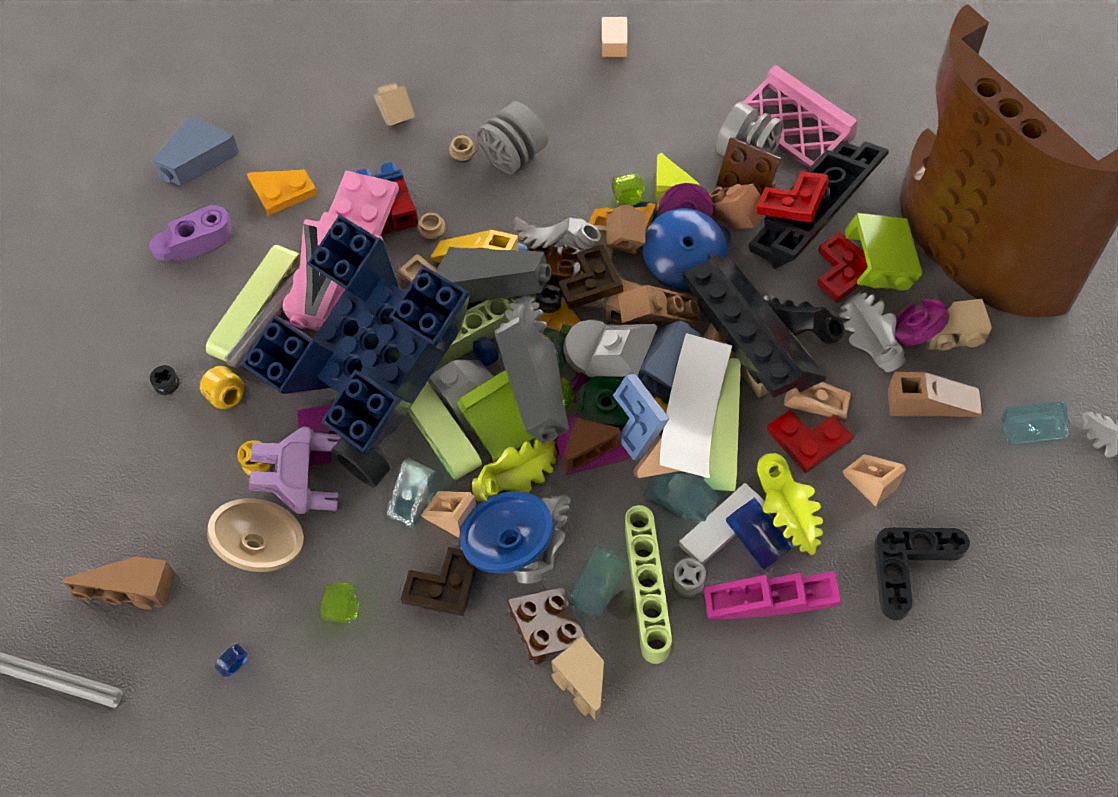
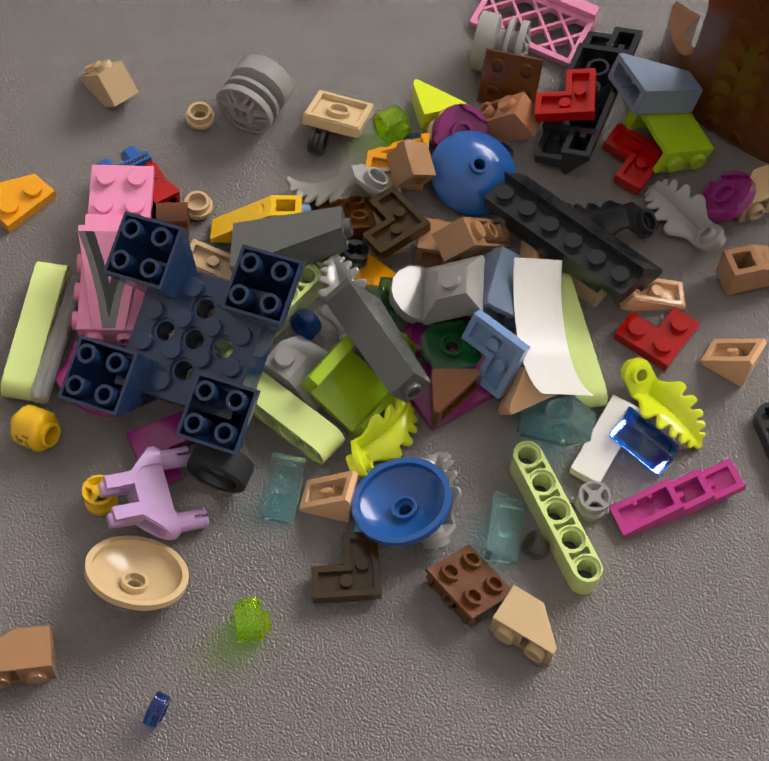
camera: 25 degrees left, 0 degrees up
none -> reddish brown piece [156,202,190,239]
none -> tan tile [302,90,374,139]
none -> black bush [307,127,329,156]
none -> sand blue slope [608,53,703,115]

